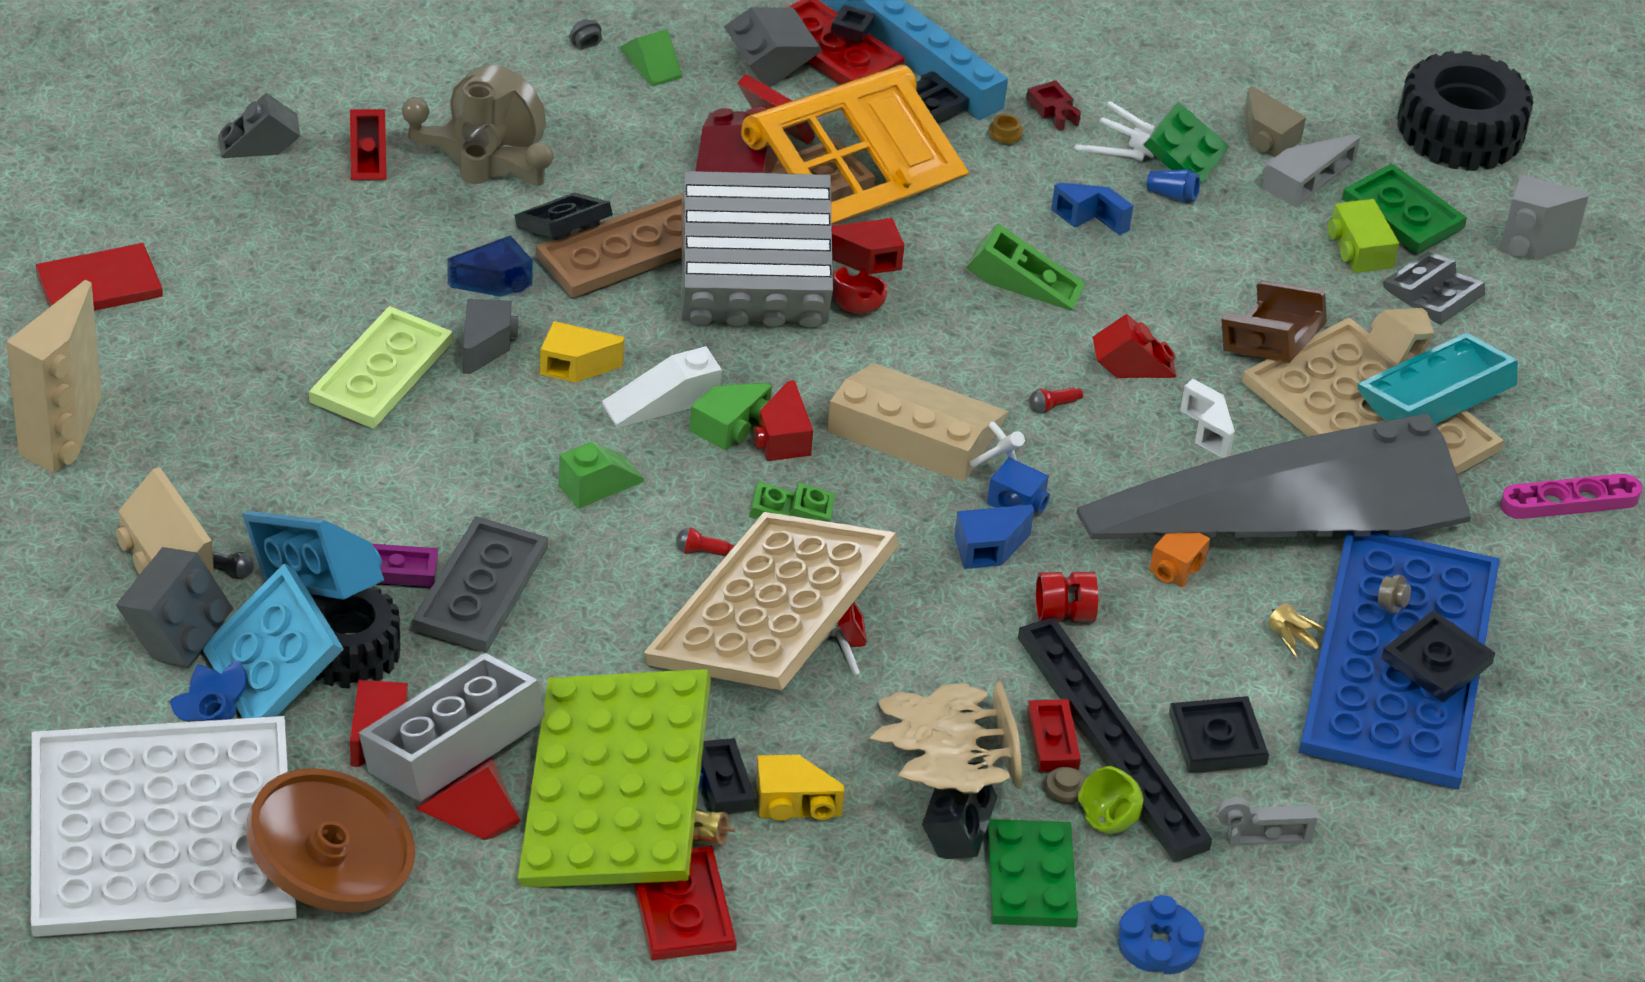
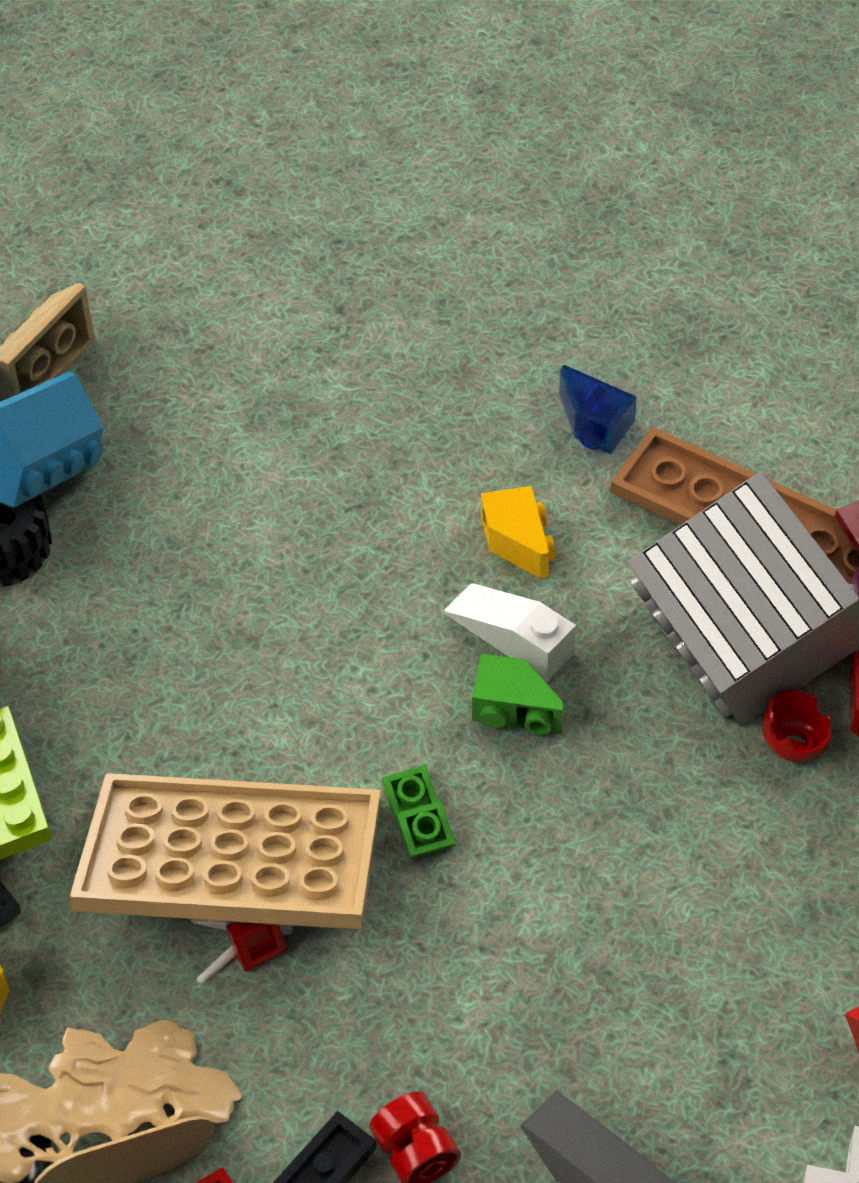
camera: 70 degrees right, 10 degrees up
tan slope [6,280,102,473] -> none
red tile [35,243,163,311] -> none
dark grey slope [218,93,300,158] -> none
yellowish green plate [309,306,453,429] -> none
red slope [350,109,387,180] -> none
magenta plate [372,543,438,587] -> none
dark tan piece [401,64,554,186] -> none
dark grey plate [412,516,548,653] -> none
dark grey slope [463,299,519,374] -> none
black plate [514,192,613,240] -> none
bright green slope [559,441,644,508] -> none
red piece [676,527,735,556] -> none
red slope [753,380,813,461] -> none
tan slope [827,363,1009,482] -> none
blue slope [954,504,1034,569] -> none
white plant [970,422,1025,467] -> none
blue brick [987,457,1050,514] -> none
red piece [1029,388,1083,414] -> none

